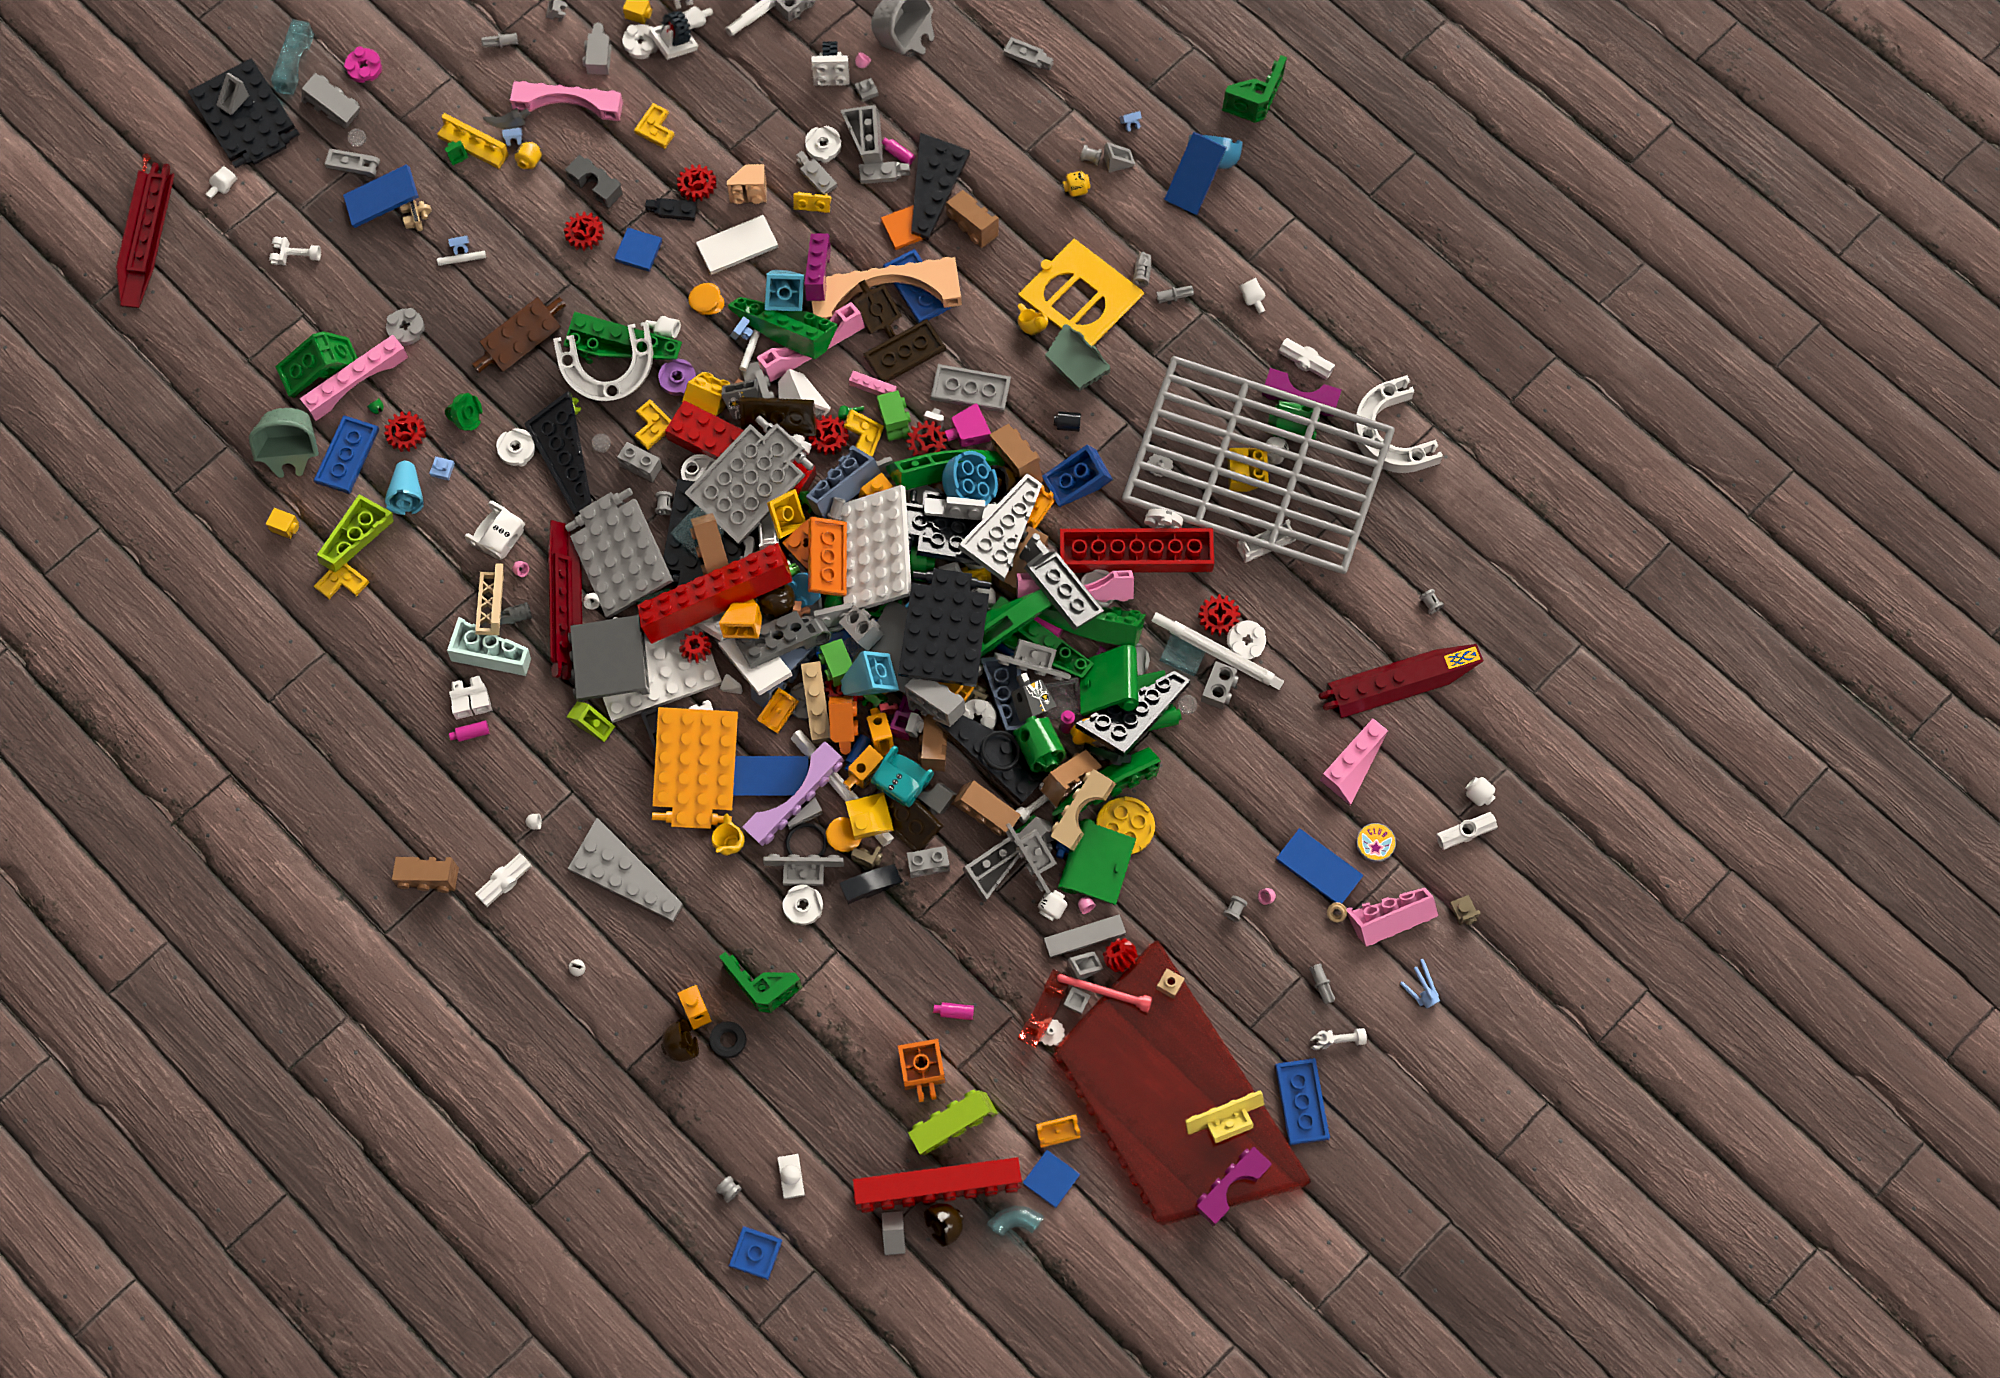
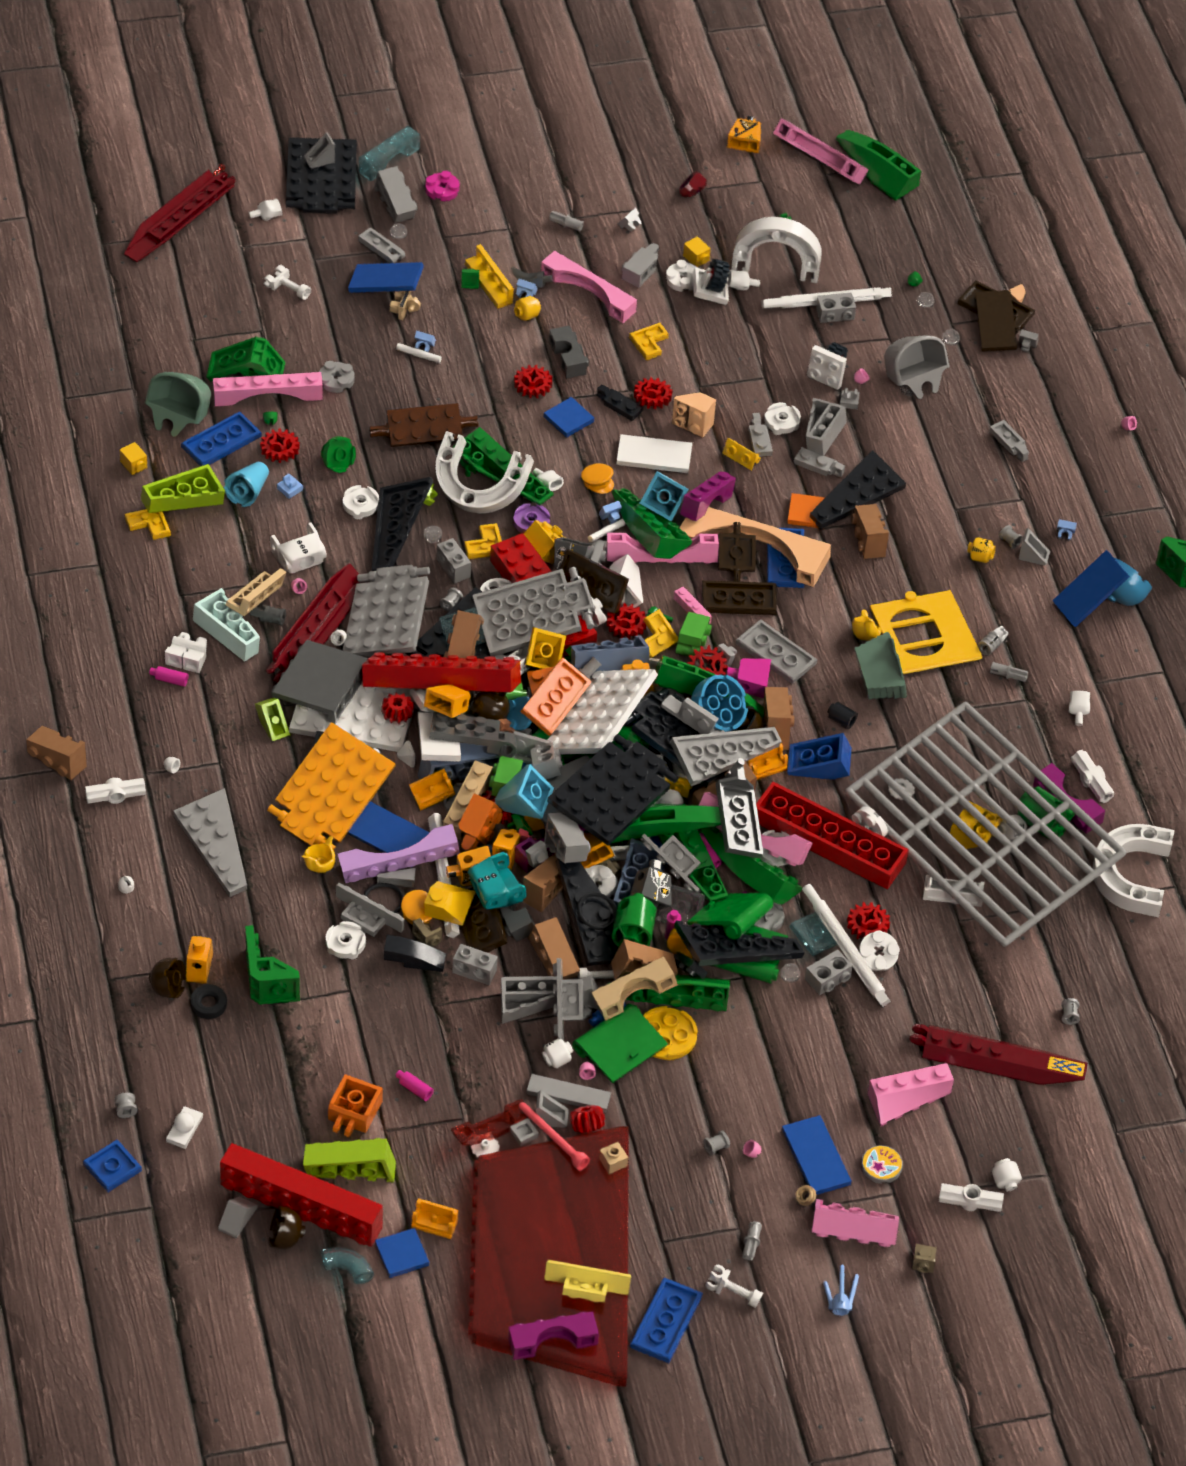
camera: 30 degrees right, 20 degrees down
dark pink cylinder [882,138,915,166] -> none

